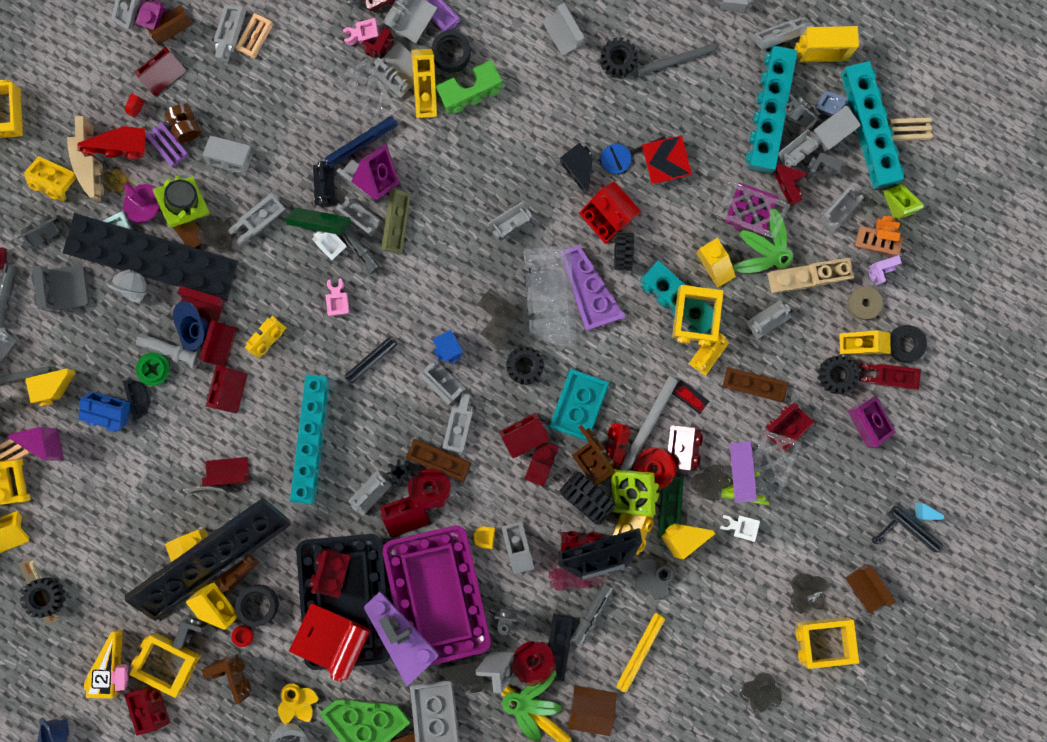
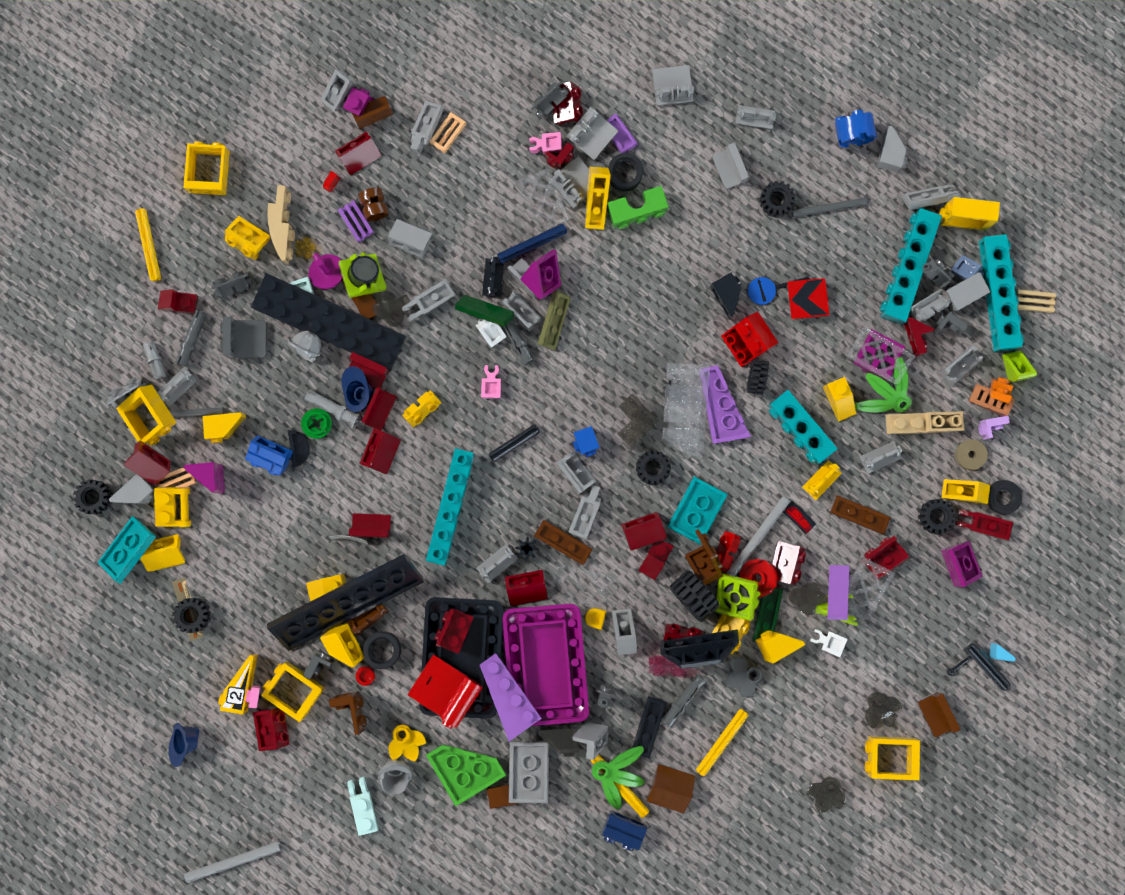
camera: 10 degrees right, 0 degrees up
red slope [77,126,145,160] -> none
dark grey bracket [379,614,413,645] -> none
dark red plate [408,469,451,509] -> none
light grey hinge [487,202,532,239] -> none
dark red plate [512,641,556,686] -> none
yellow window [672,285,724,346] -> none

